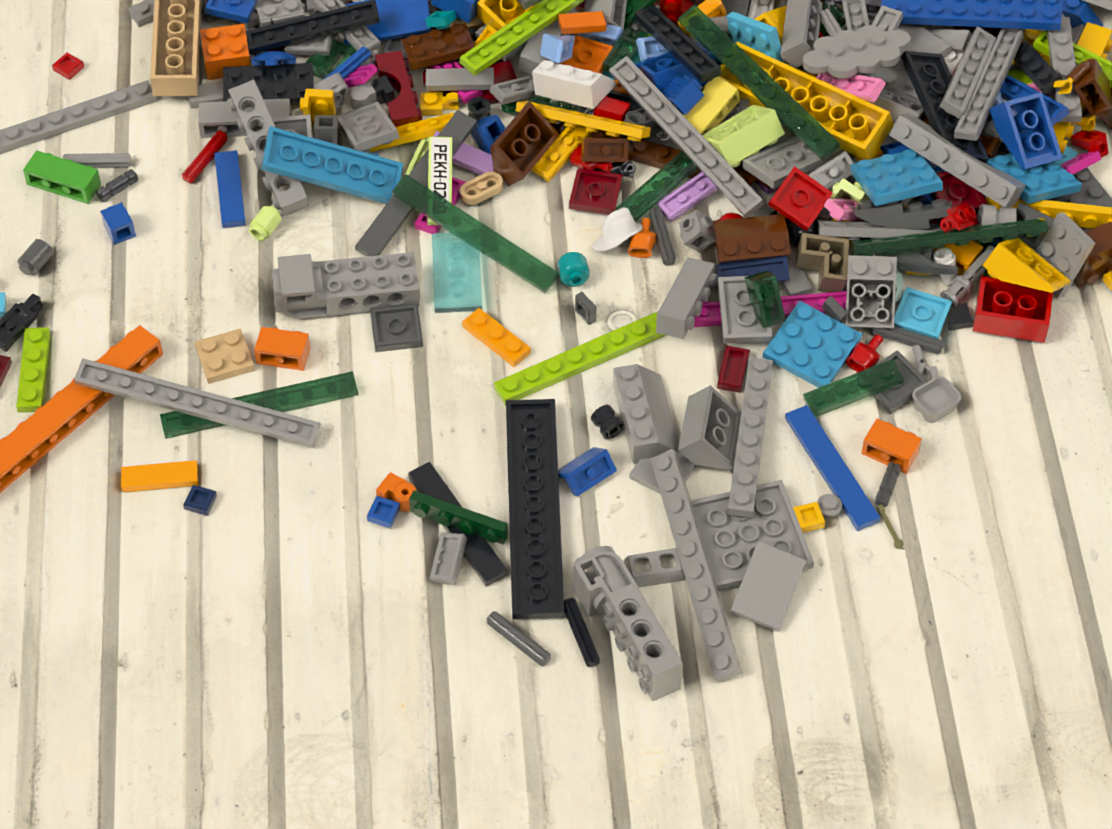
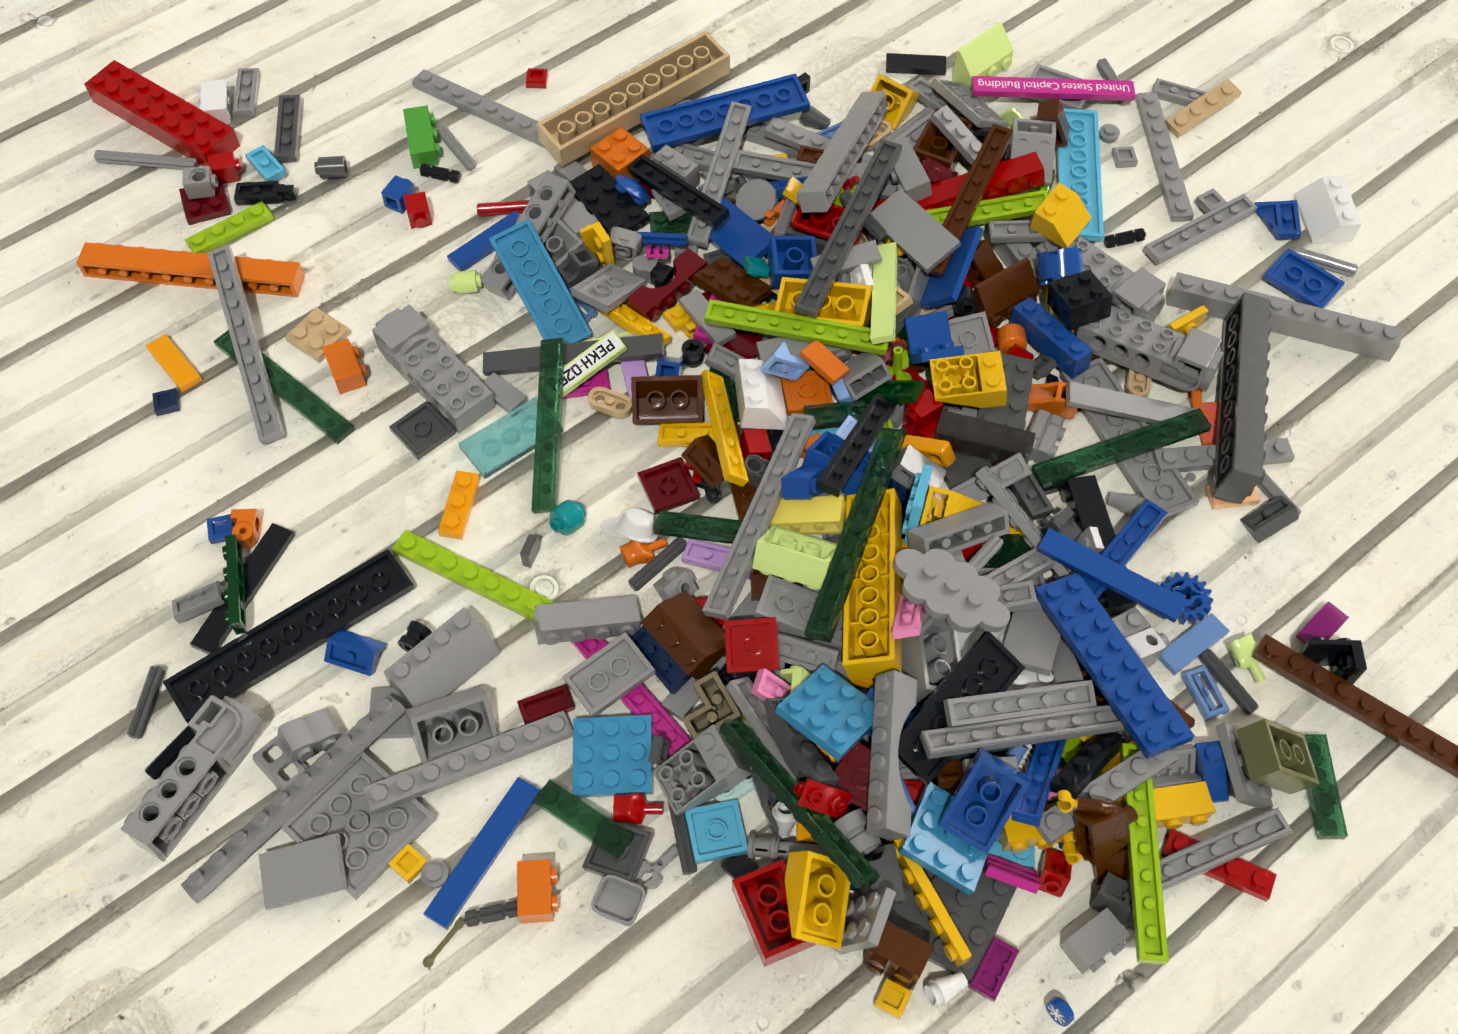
camera: 55 degrees right, 5 degrees up
clear green slope [744,271,786,328] -> none
none -> light grey brick [277,709,342,762]
none -> red brick [404,191,432,229]
none -> light grey tile [482,372,528,415]

